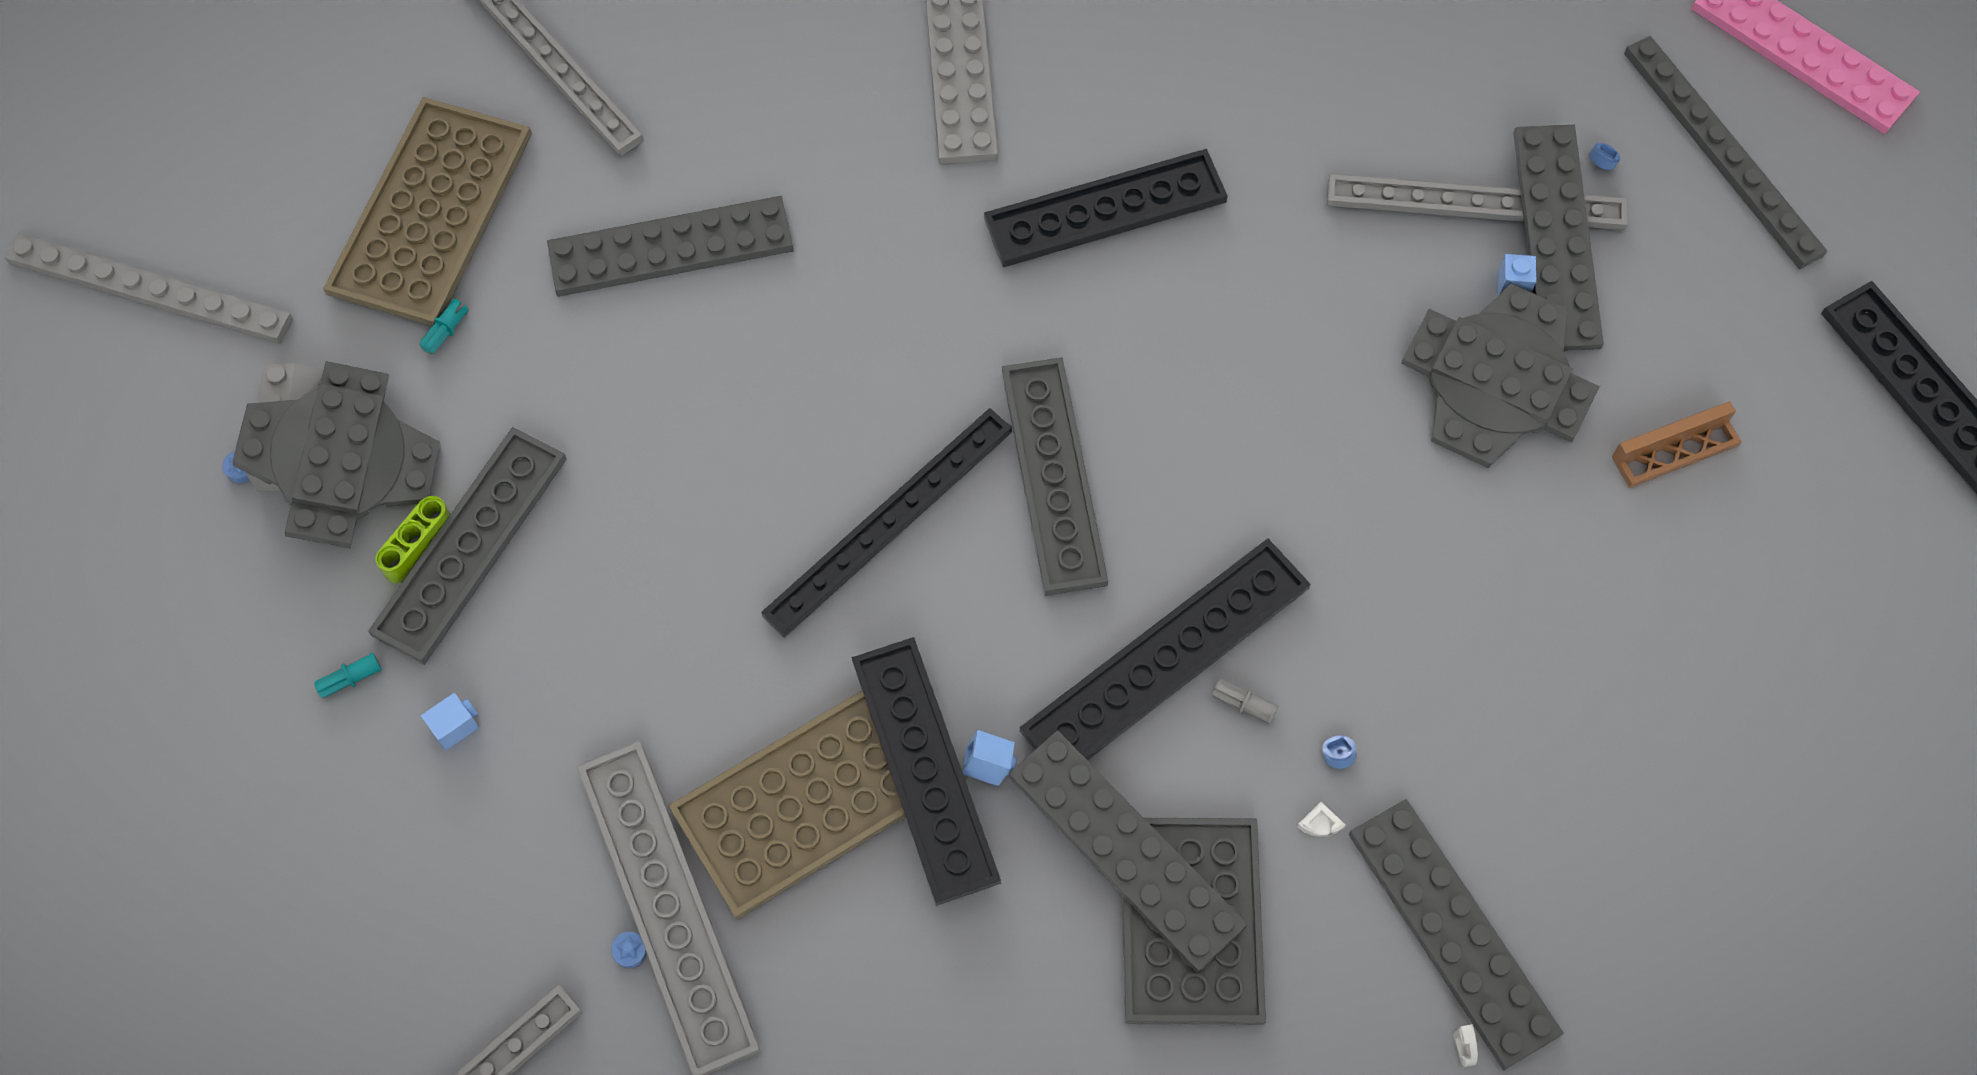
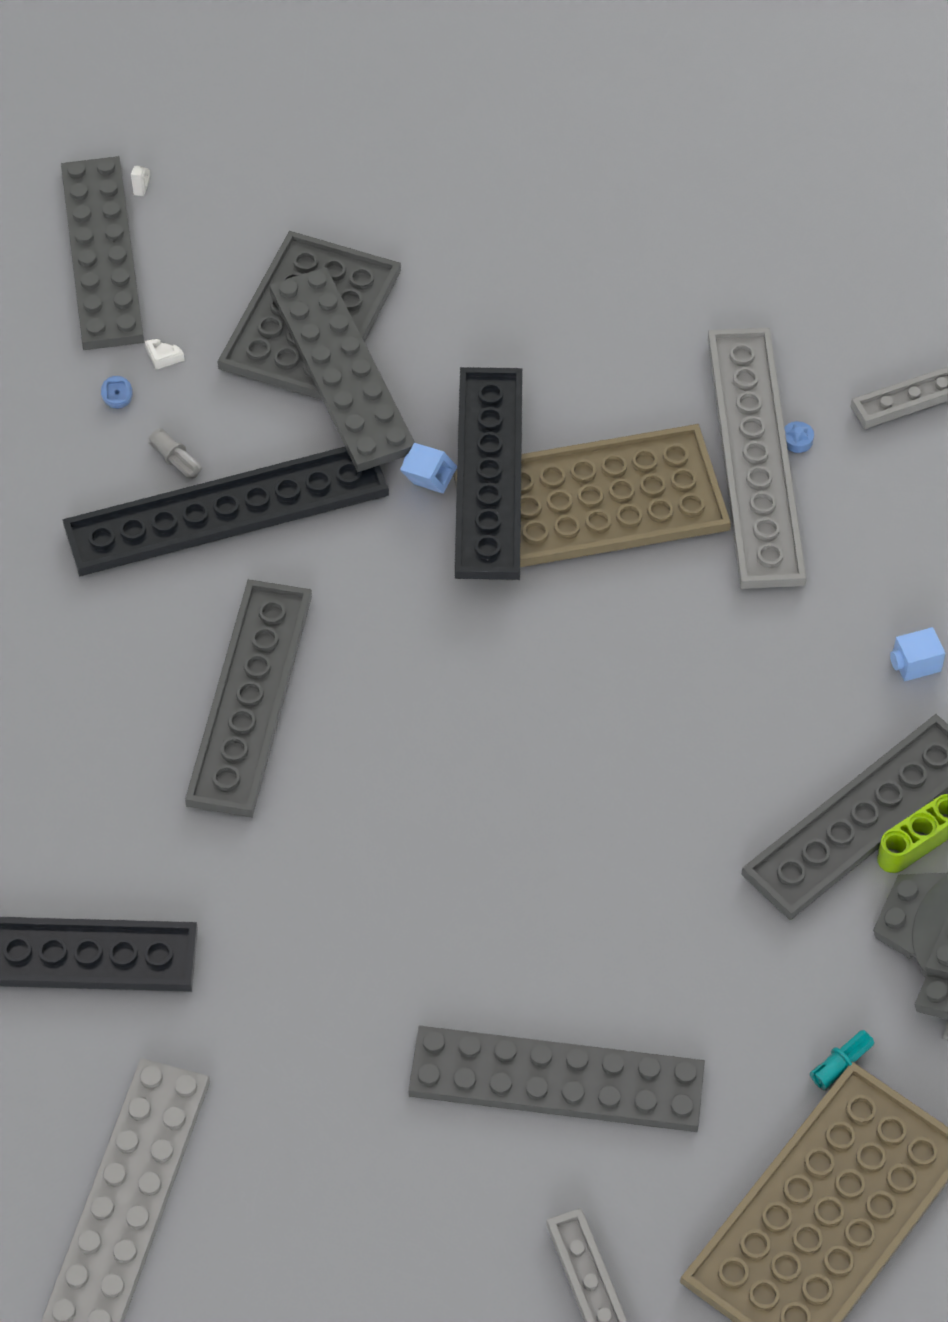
camera: 160 degrees left, 10 degrees down
black plate [761,408,1012,638] -> none

